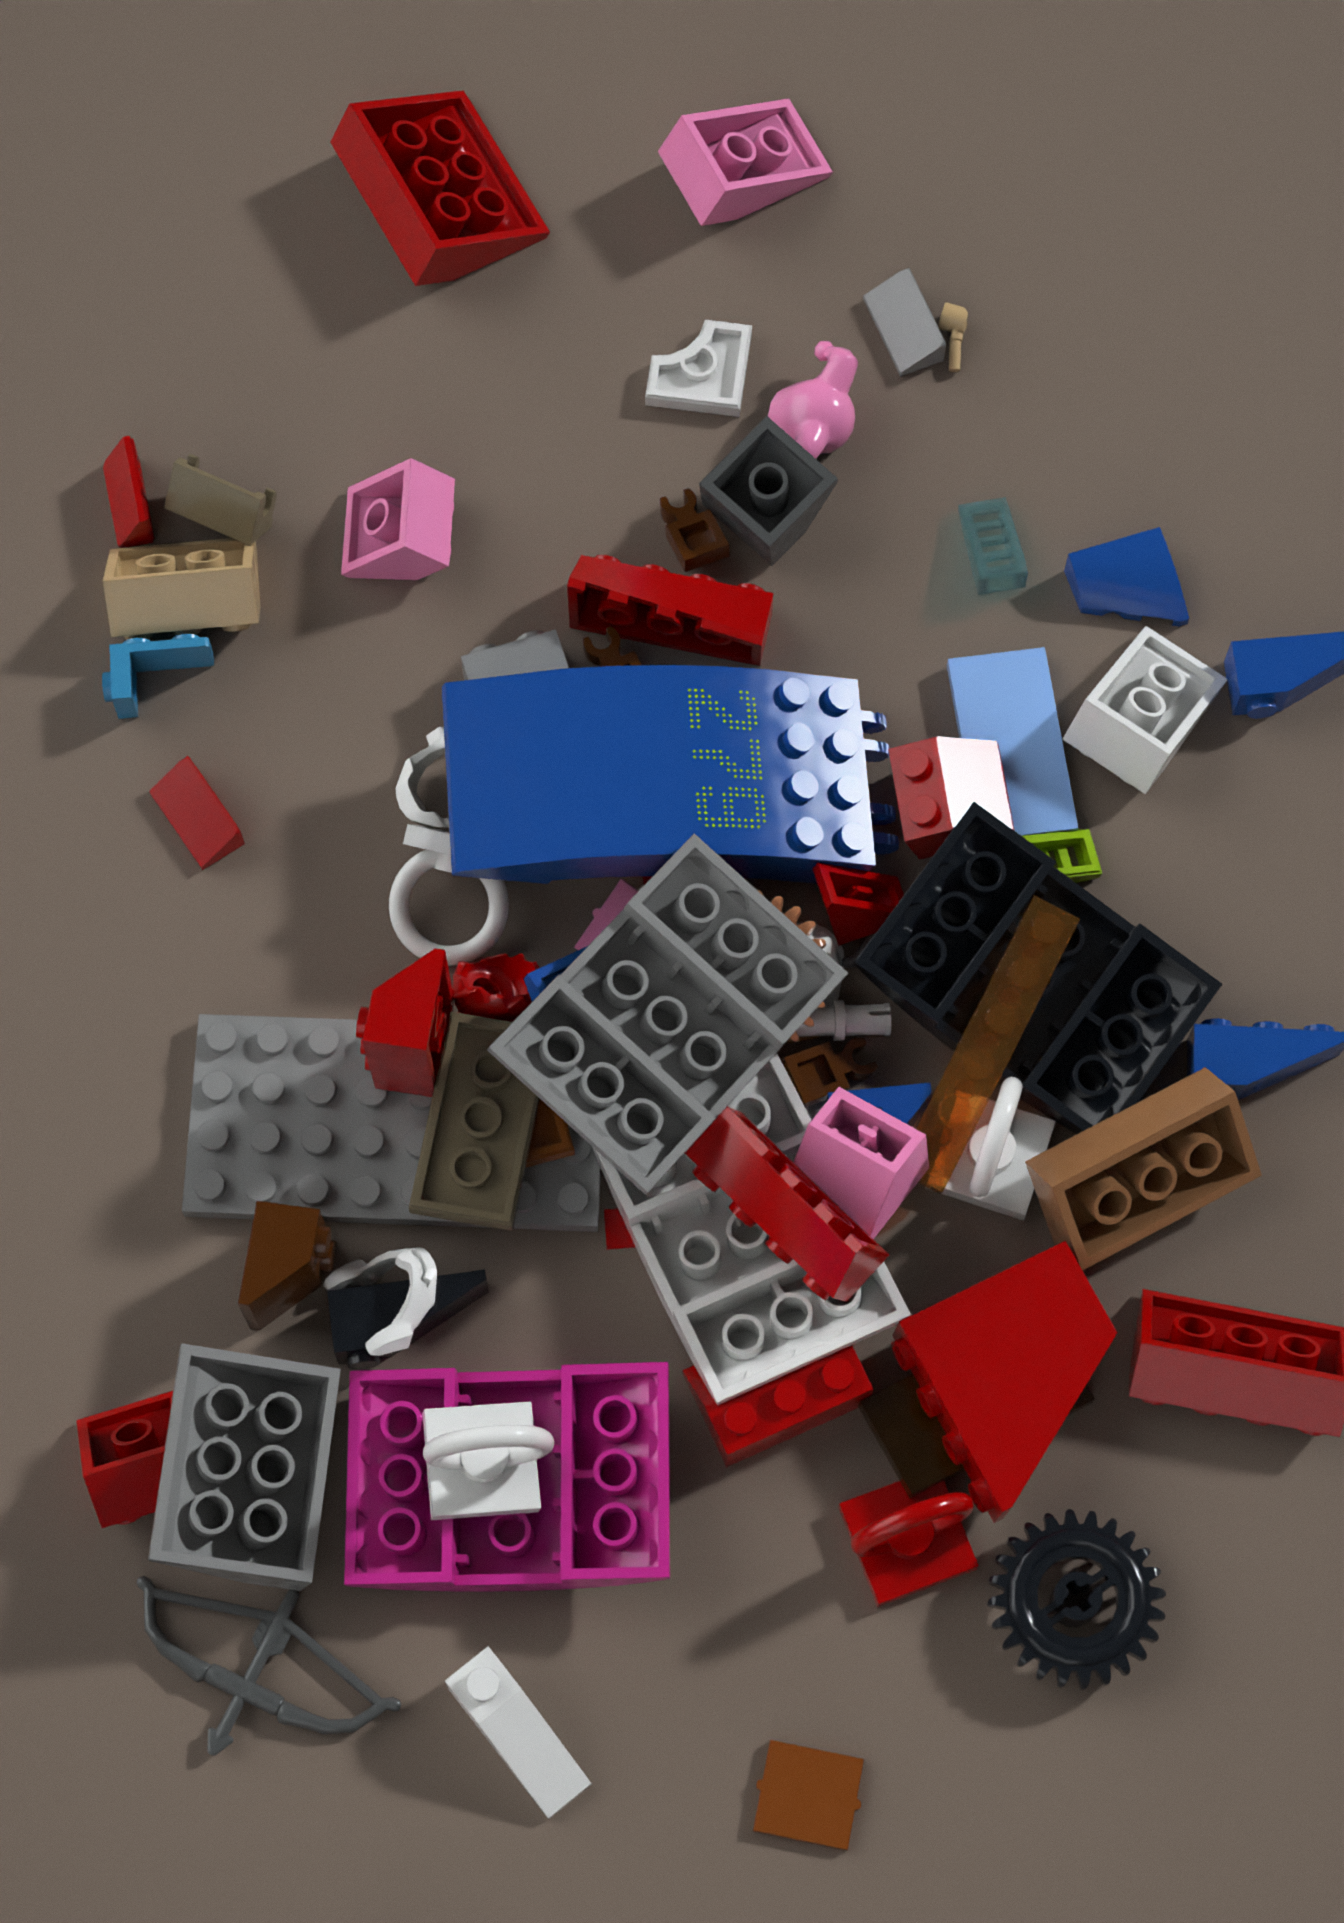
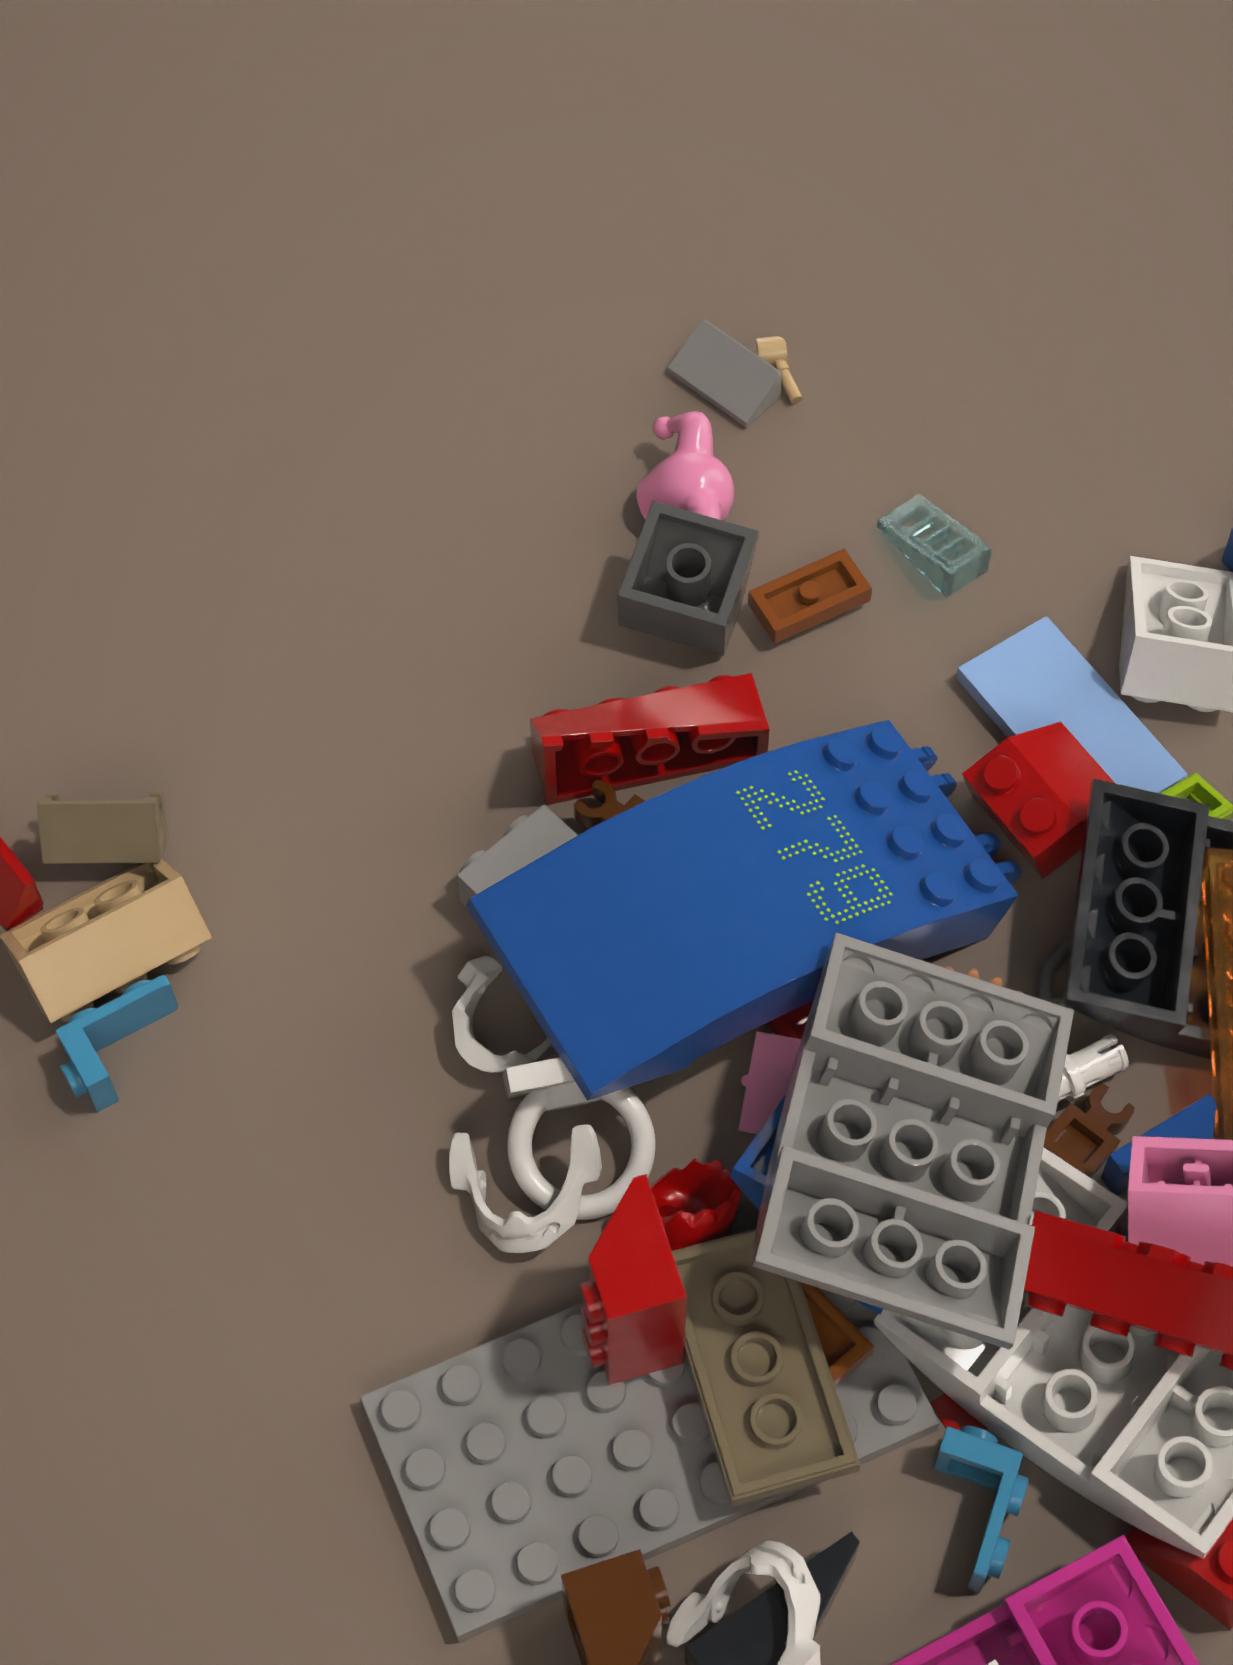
camera: 25 degrees left, 10 degrees down
red slope [149,756,245,870] -> none
red slope [330,90,550,286] -> none
bright pink slope [341,458,455,580] -> none
white tile [645,320,752,417] -> none
bright pink slope [658,99,833,226] -> none
reddish brown plate [660,488,730,572] -> none
red slope [812,862,904,946] -> none
blue slope [1064,527,1189,627] -> none
none -> white helmet [449,1124,602,1253]
none -> dark orange plate [748,548,872,644]
none -> dark azure bracket [933,1426,1029,1593]

